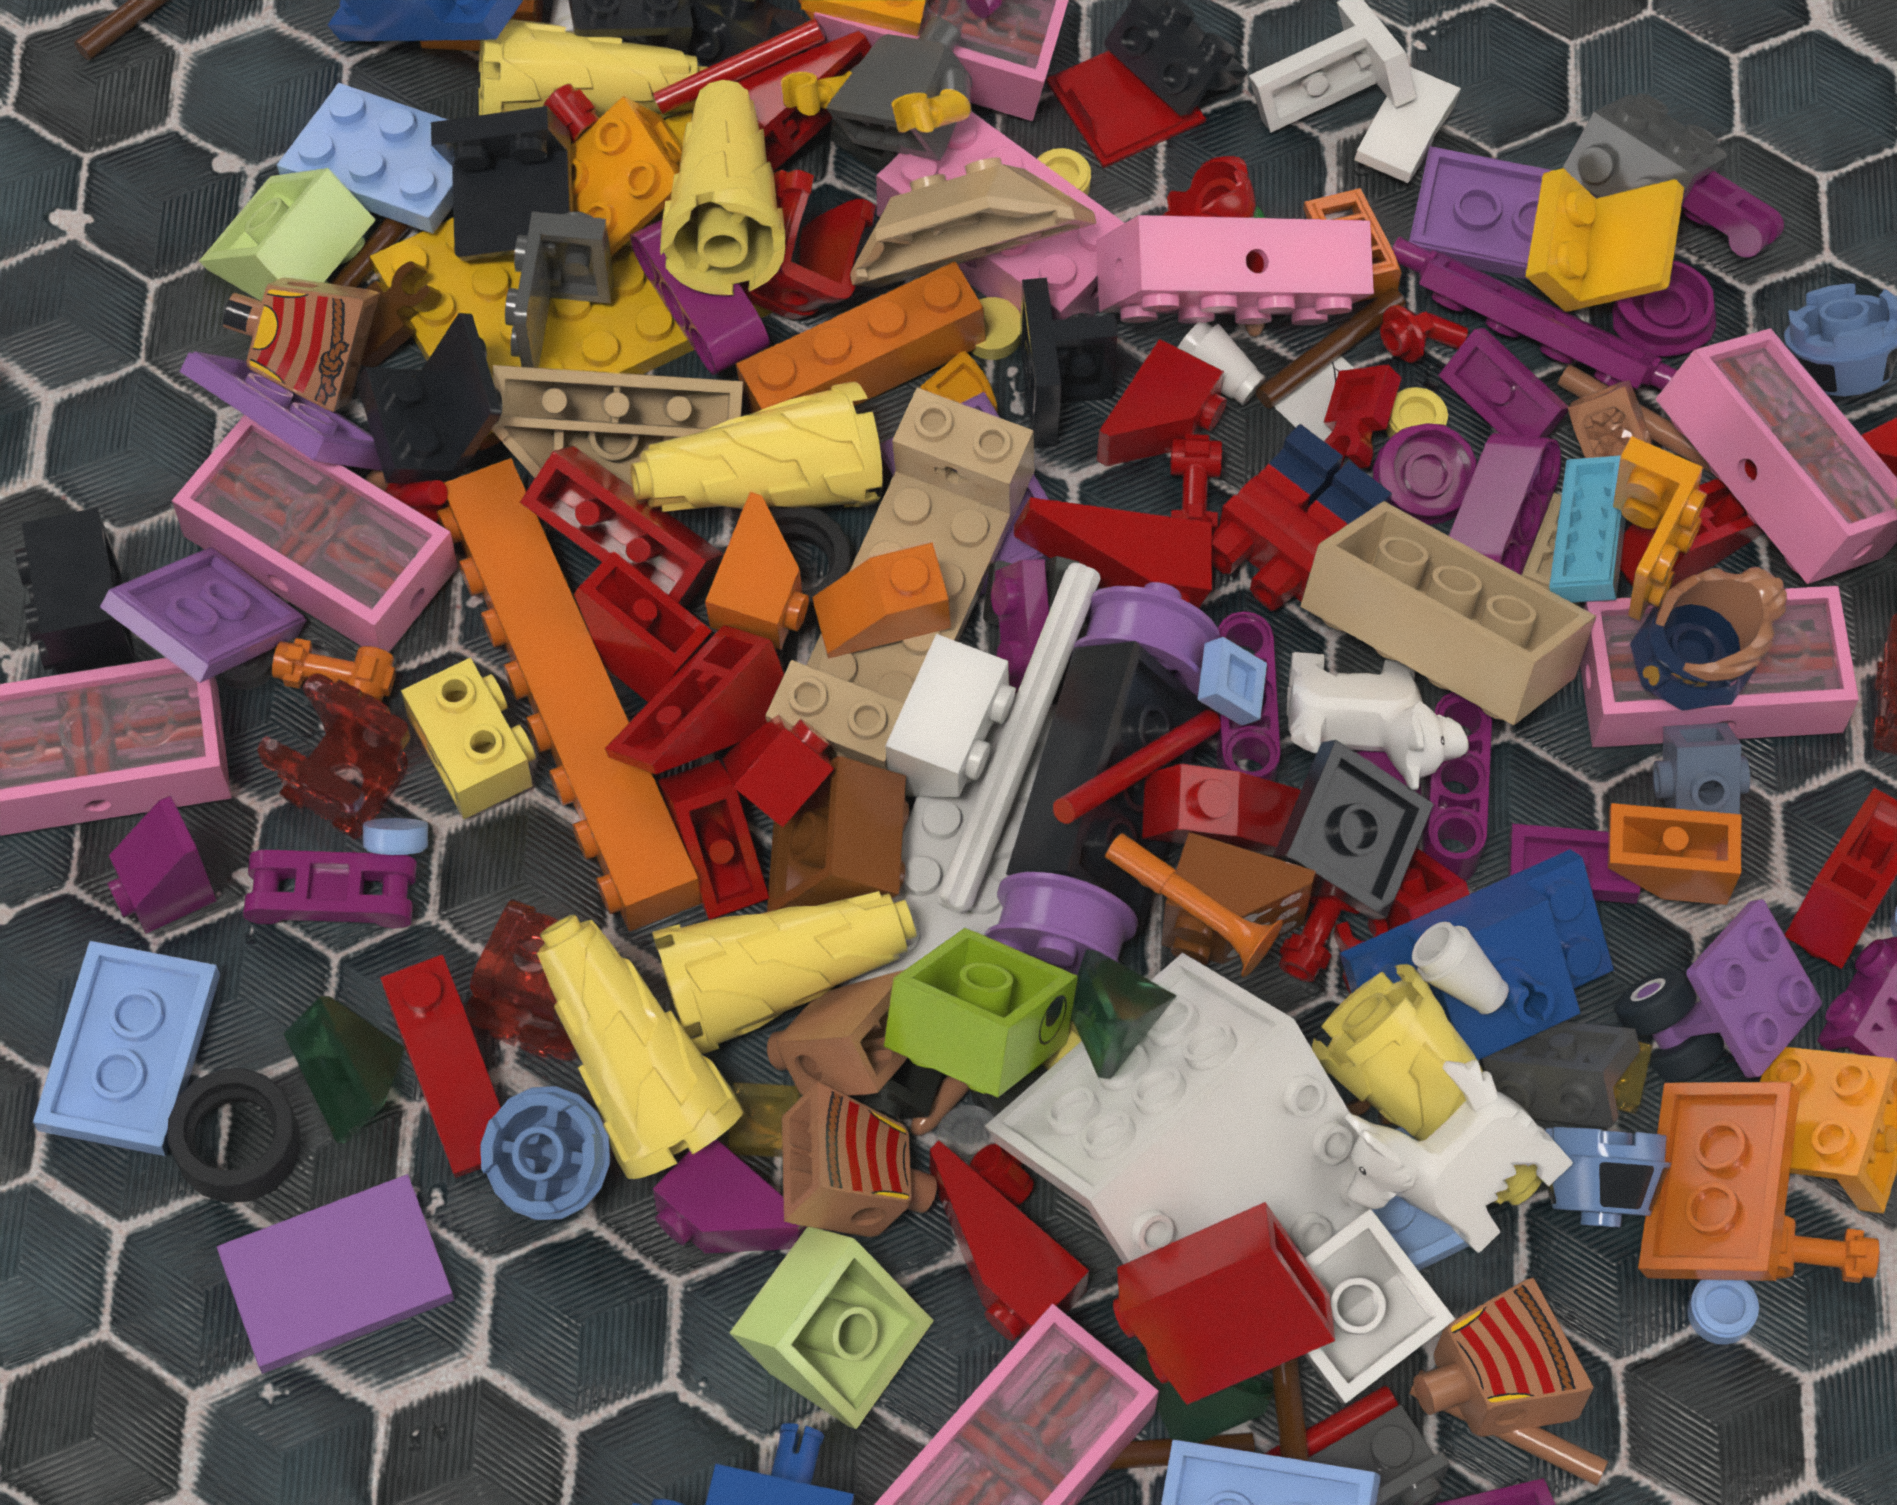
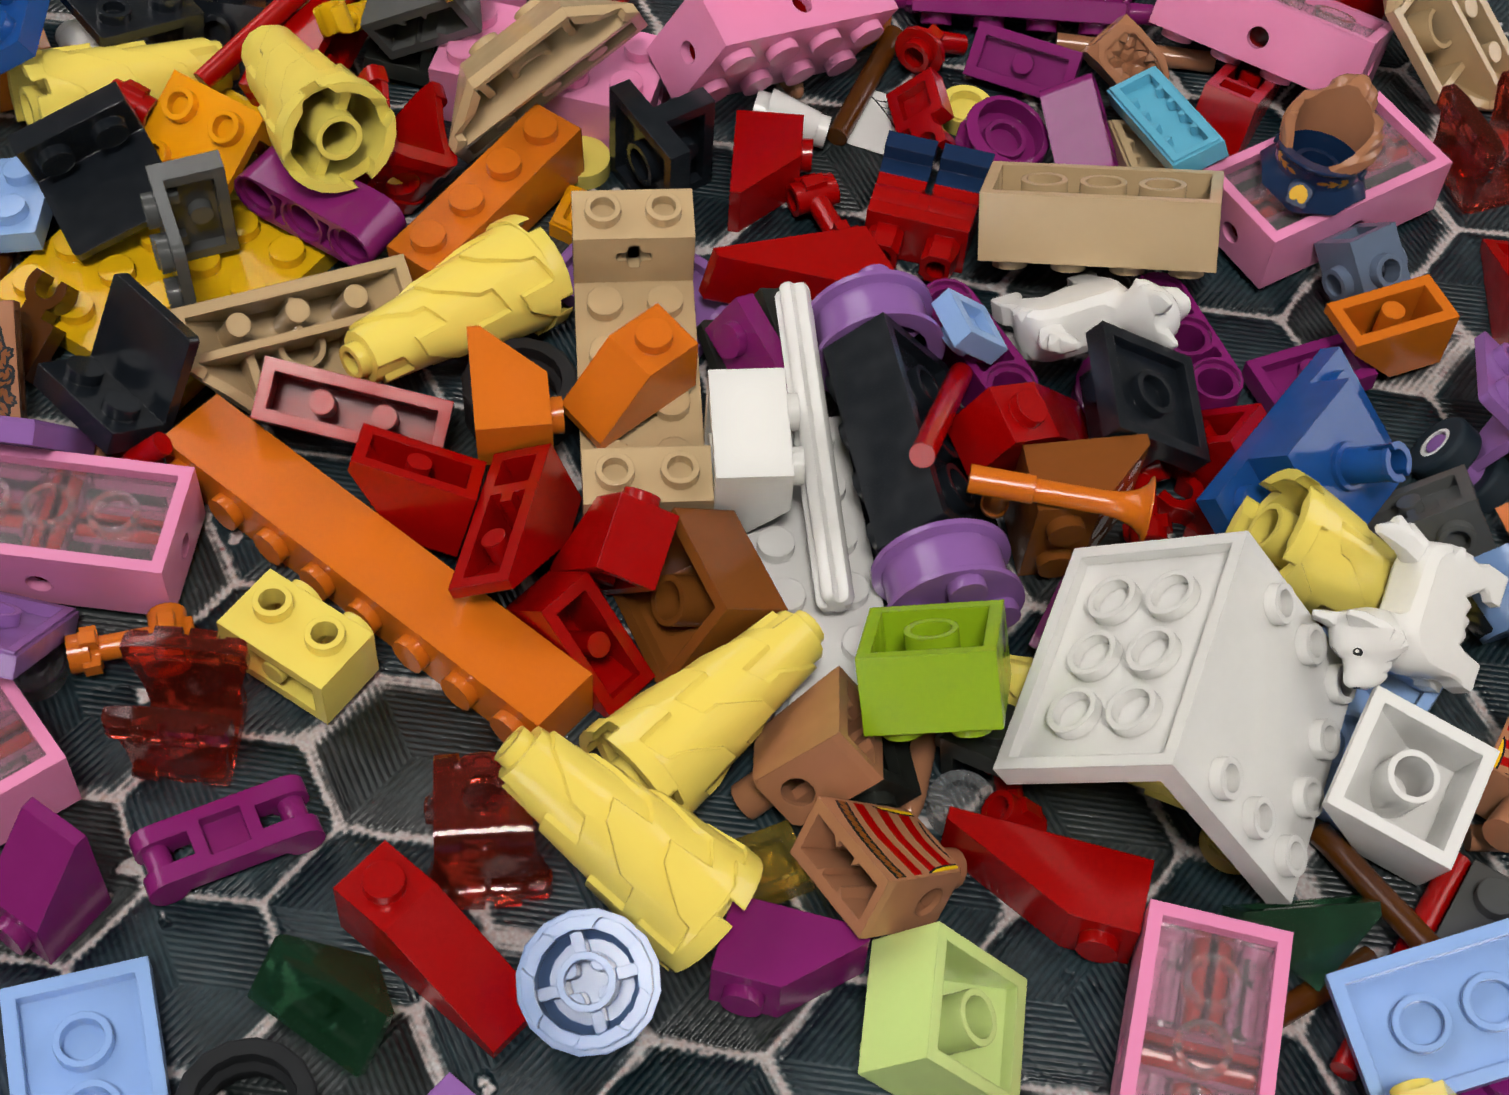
camera: 30 degrees left, 10 degrees down
light blue tile [363,818,428,855] -> none
clear green slope [1071,949,1177,1079] -> none
red brick [1113,1202,1335,1405] -> none
white cone [1412,922,1509,1014] -> none
light orange bracket [1613,436,1707,621] -> none

